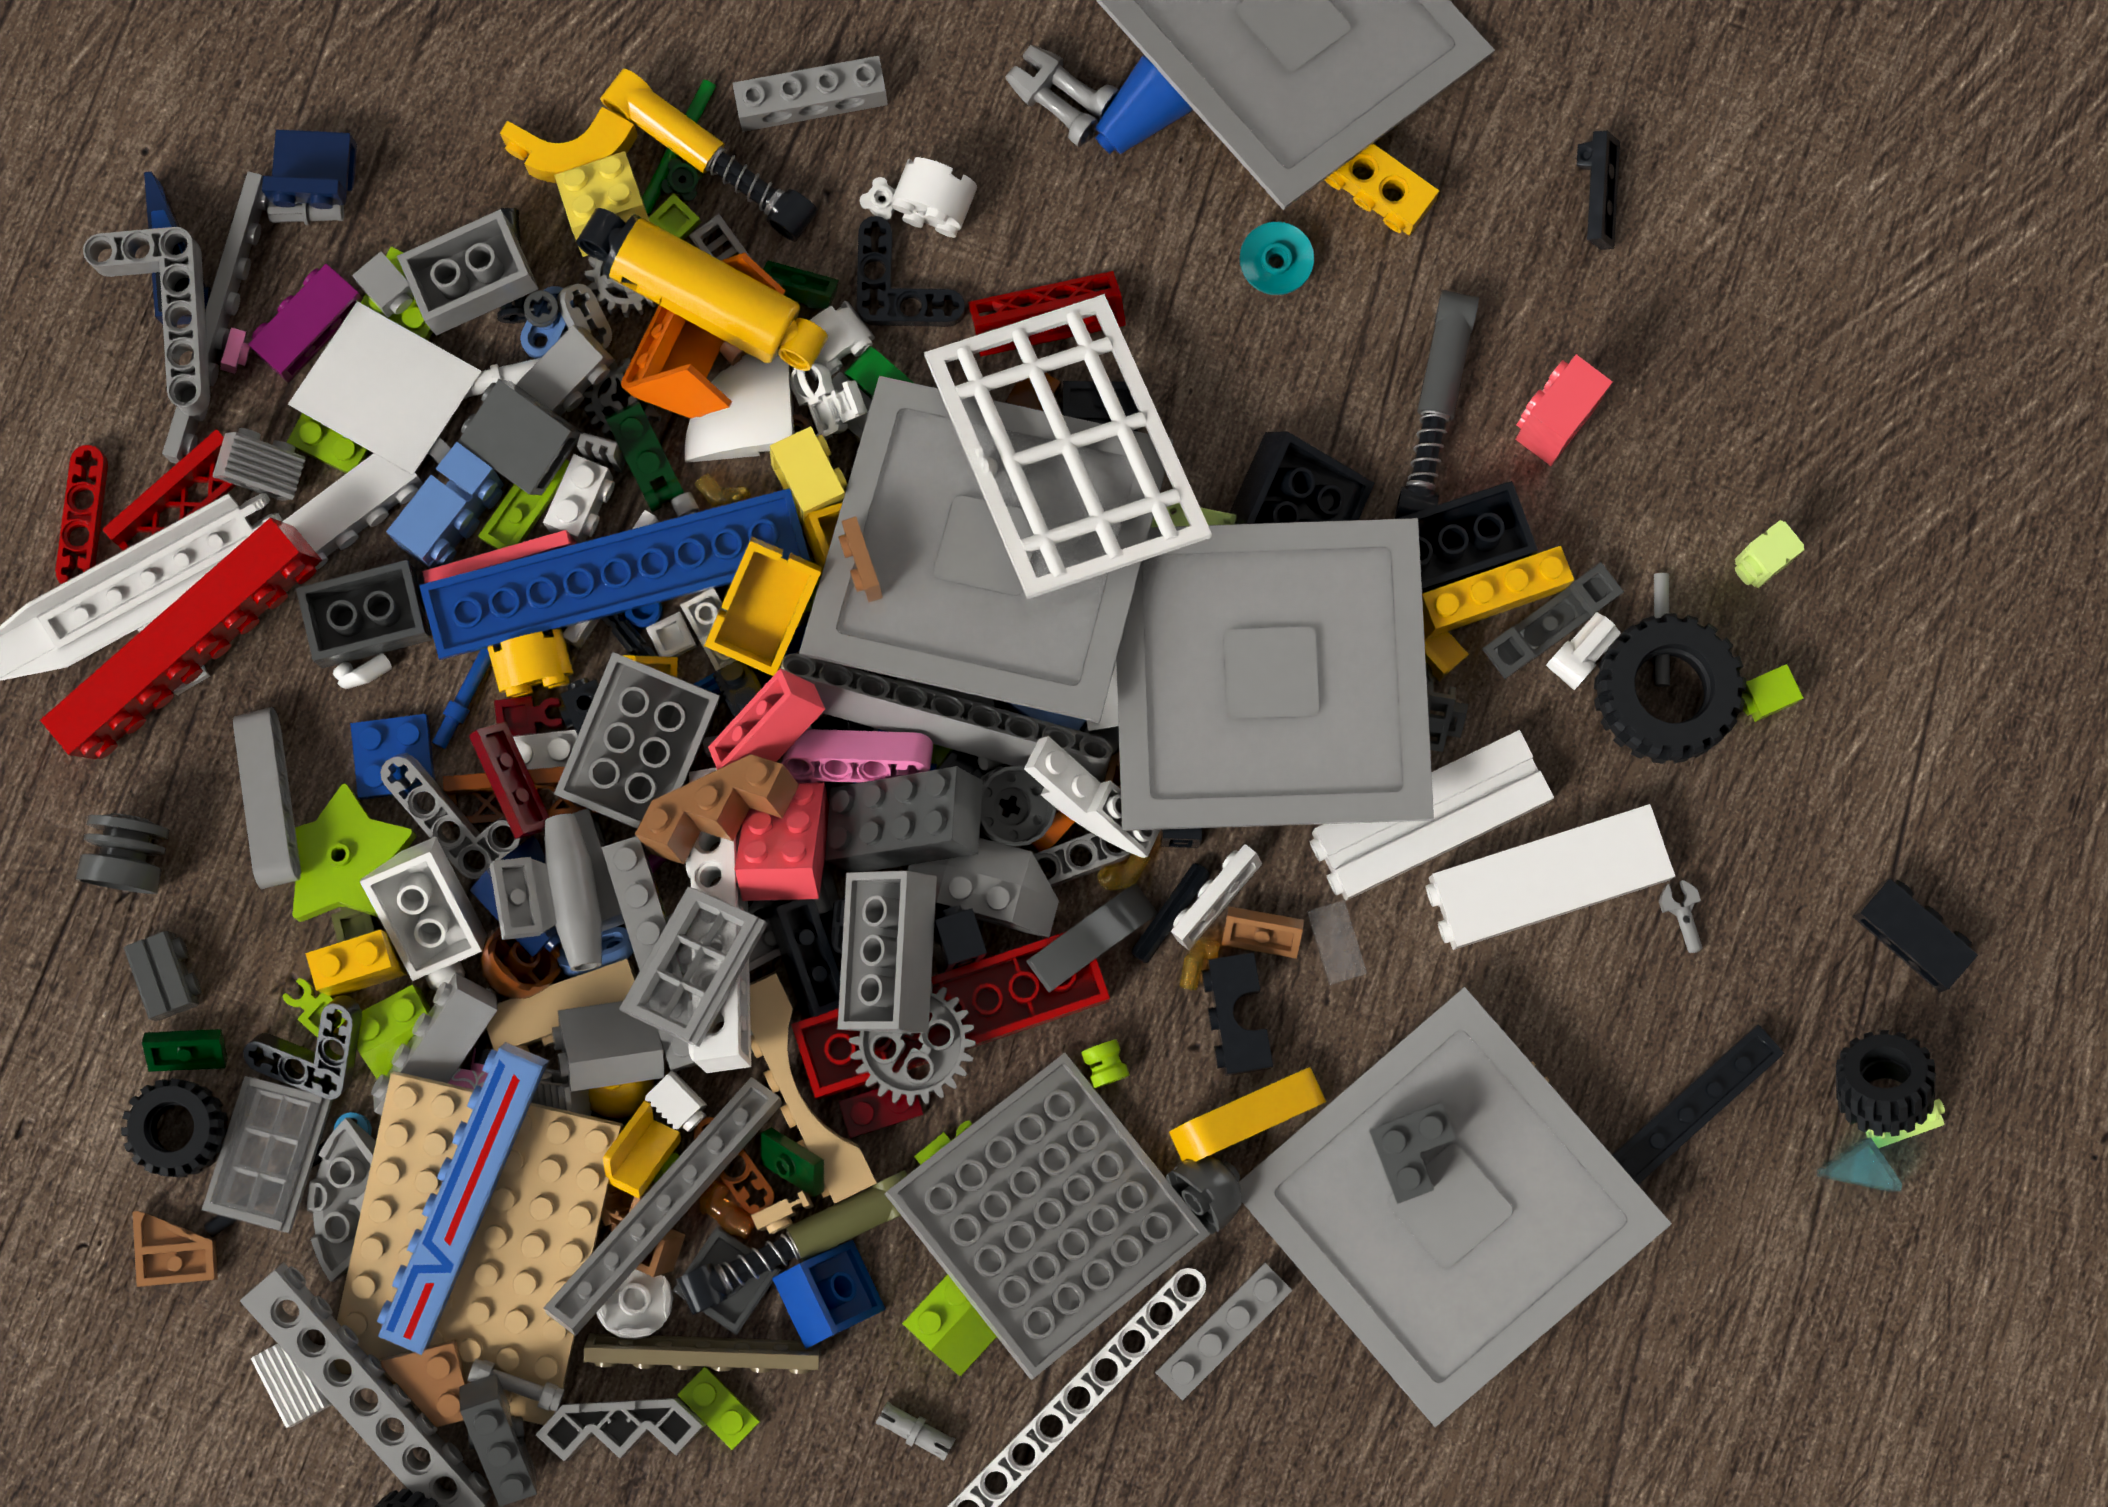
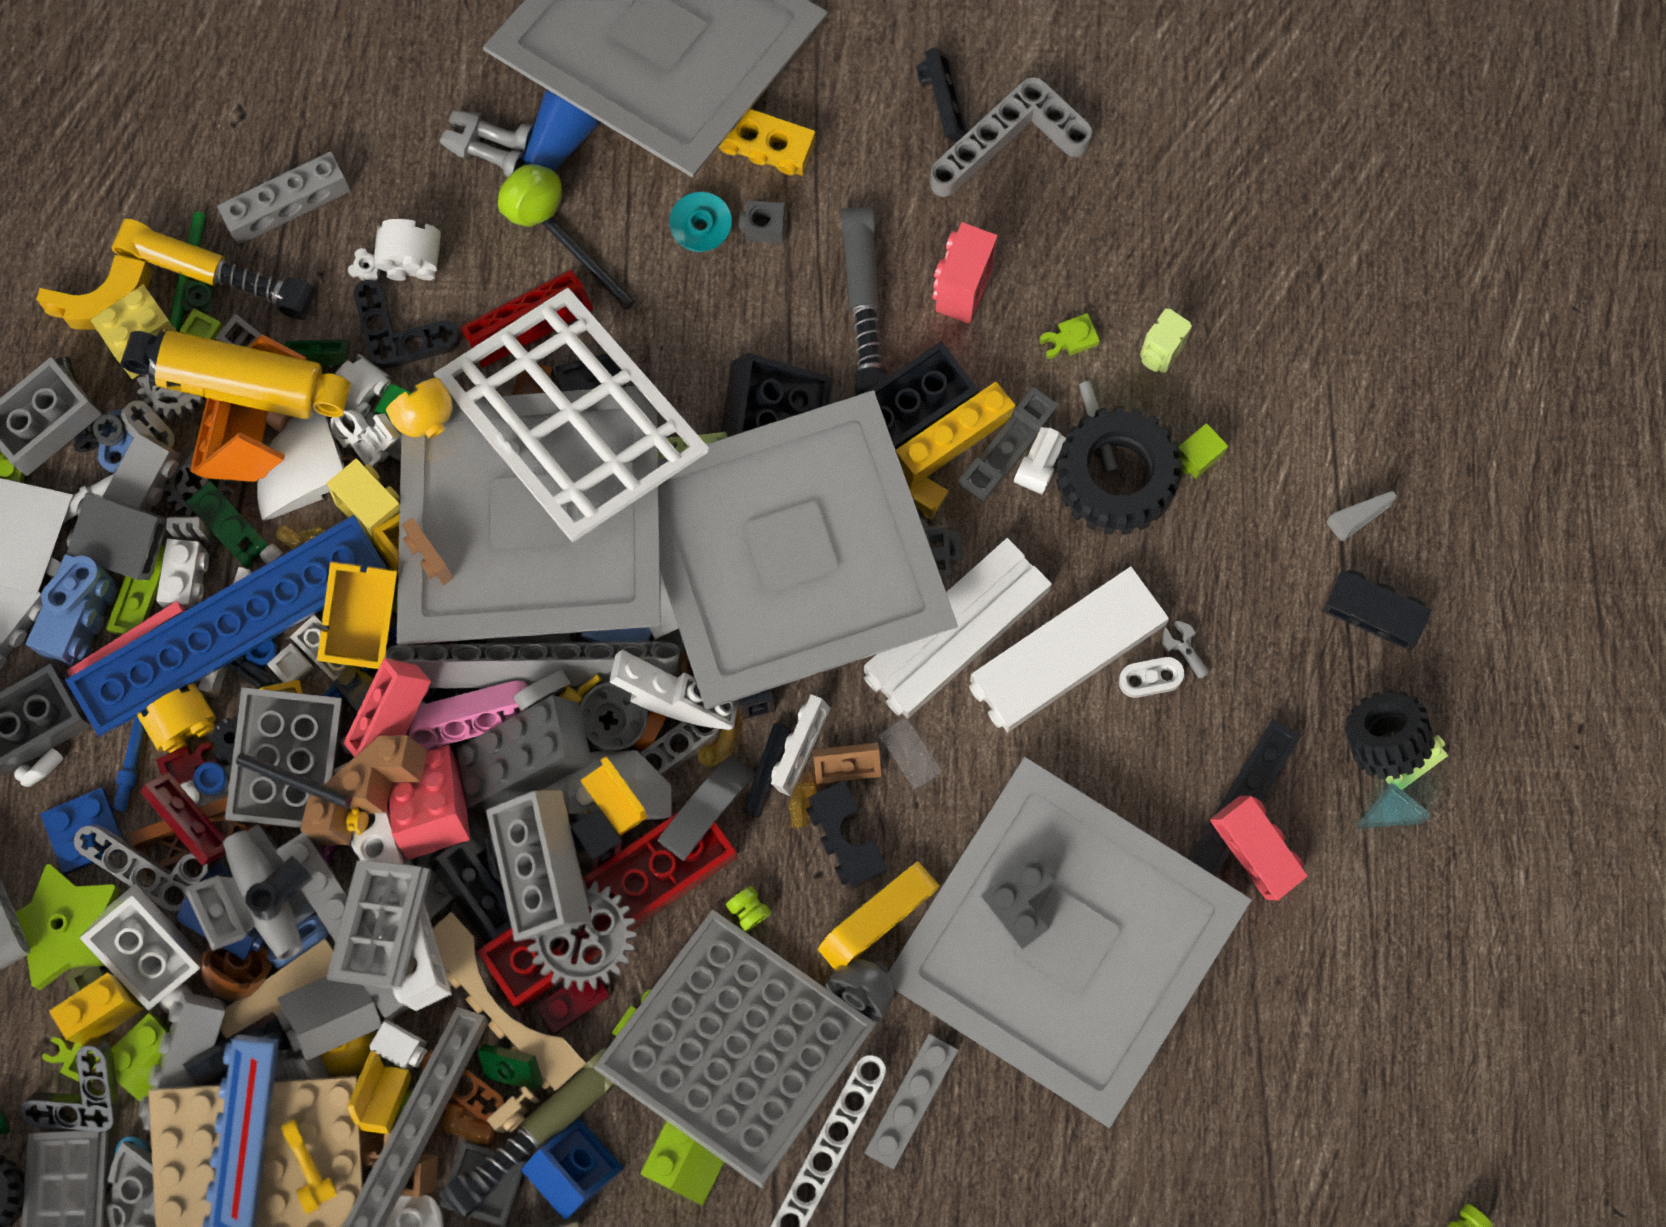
camera: 15 degrees left, 5 degrees down
none -> medium blue plate [41,556,100,615]
none -> black hinge [182,1012,290,1086]
none -> blue tile [193,762,229,796]
none -> black bar [236,753,352,809]
none -> black piece [245,856,313,921]
none -> yellow brick [281,1119,338,1215]
none -> yellow piece [346,807,369,835]
none -> yellow cylinder [386,378,453,439]
none -> lime piece [498,164,562,227]
none -> light grey beam [513,670,571,711]
none -> black bar [542,217,635,309]
none -> yellow hand [559,674,602,703]
none -> yellow panel [580,756,647,836]
none -> dark grey brick [739,200,785,244]
none -> light grey beam [930,77,1092,197]
none -> lime plate [1039,313,1100,359]
none -> white plate [1119,657,1184,698]
none -> coral brick [1209,796,1308,900]
none -> light grey slope [1327,491,1397,541]

